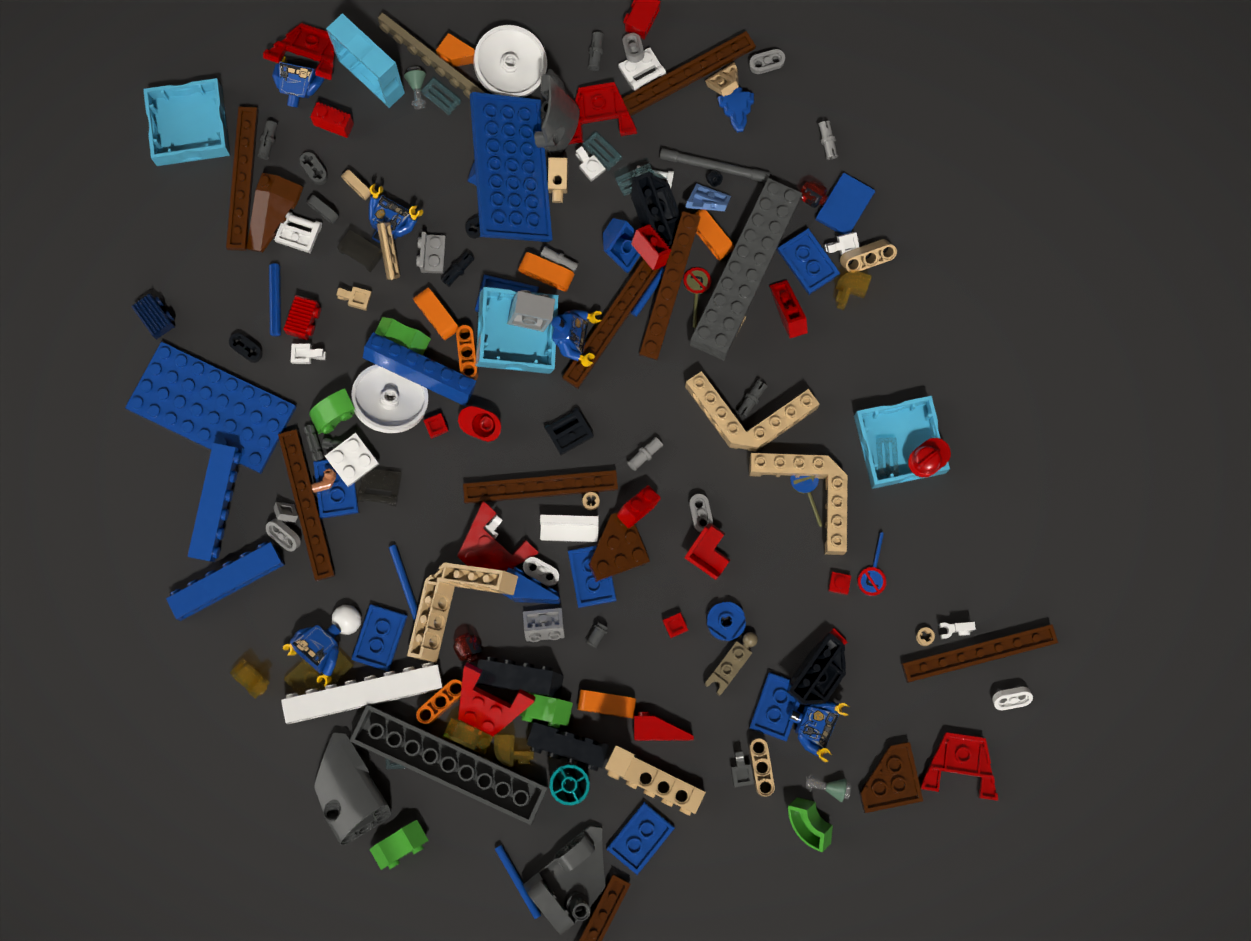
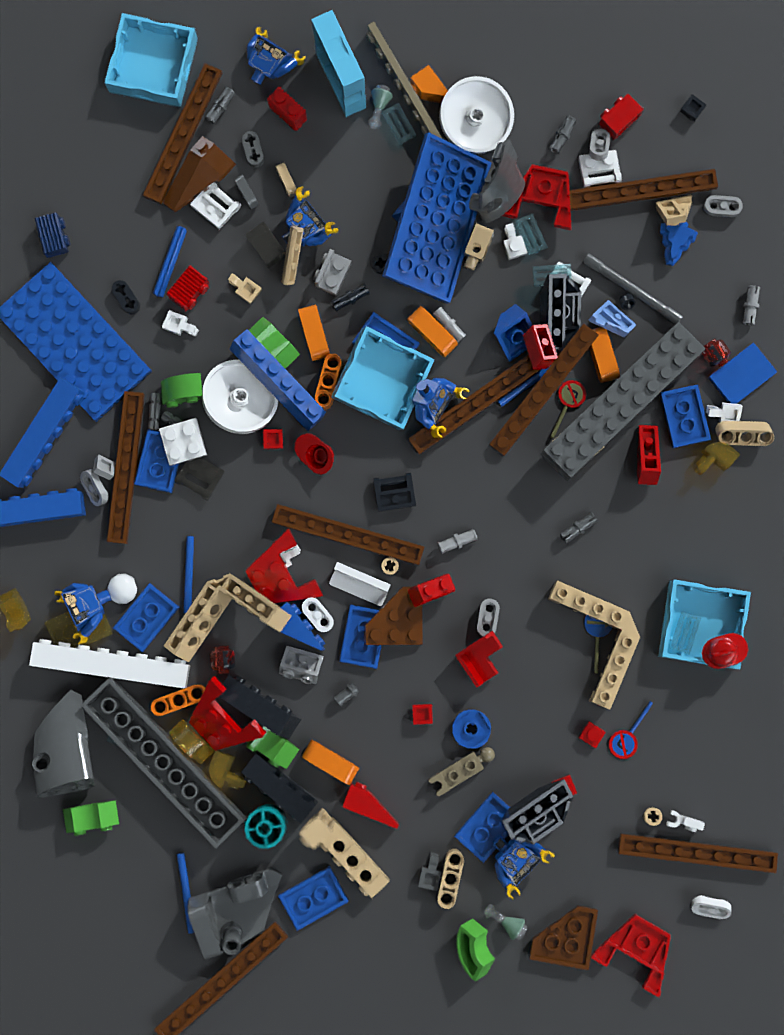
camera: 25 degrees right, 5 degrees up
red wing [263,23,334,80] -> none
nougat arm [311,469,336,493] -> none
light grey slope [507,290,555,332] -> none
tan brick [685,371,820,452] -> none

